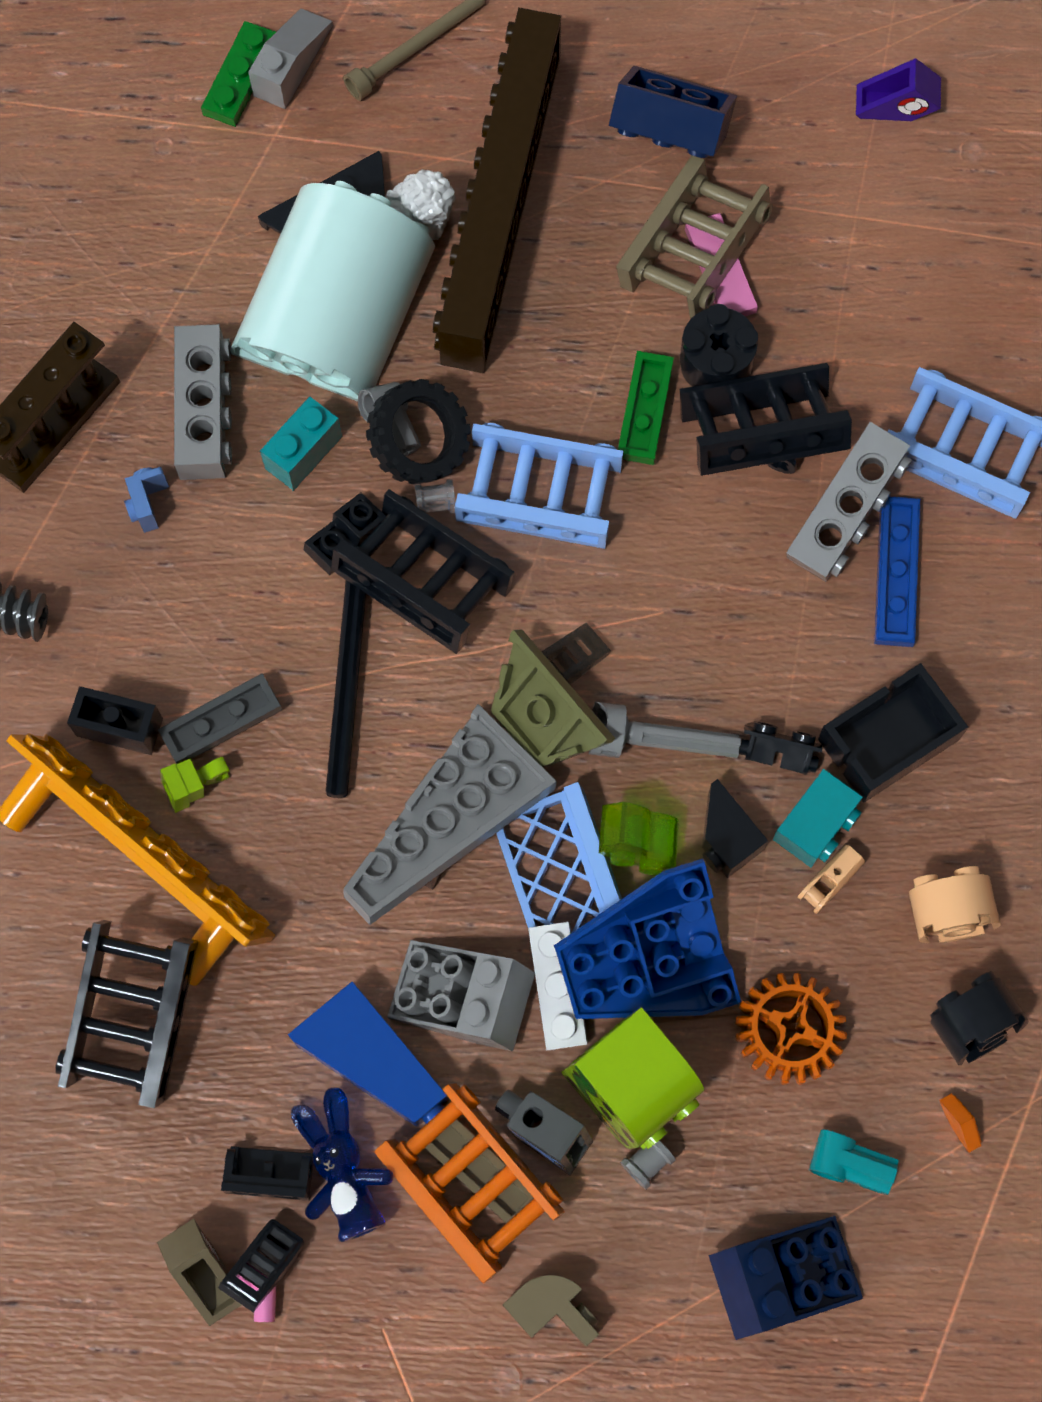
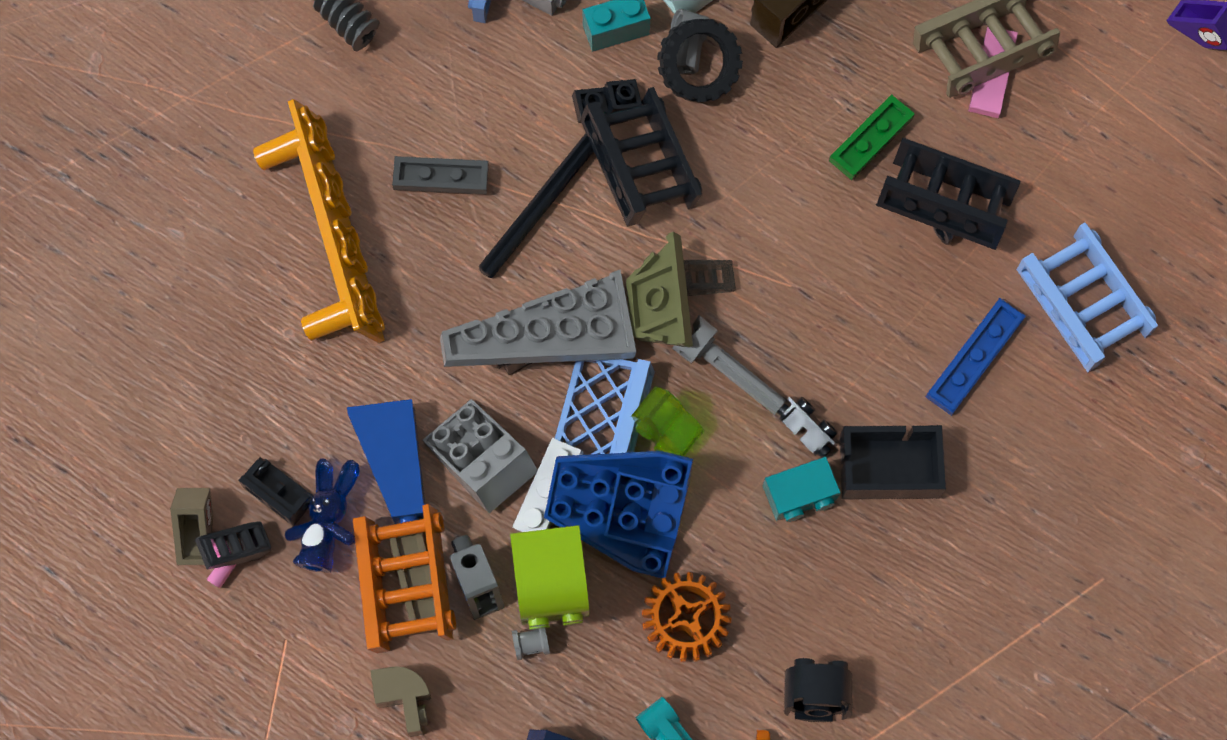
camera: 30 degrees right, 0 degrees up
black fence [56,920,198,1108] -> none
black brick [67,686,163,755] -> none
lime piece [160,757,230,813] -> none
clear bush [414,479,456,514] -> none
light blue fence [455,423,623,549] -> none
black brick [680,304,758,387] -> none
black slope [702,779,768,878] -> none
light grey brick [786,422,912,582] -> none
light nougat bar [797,845,865,914] -> none
light nougat brick [909,866,1001,943] -> none

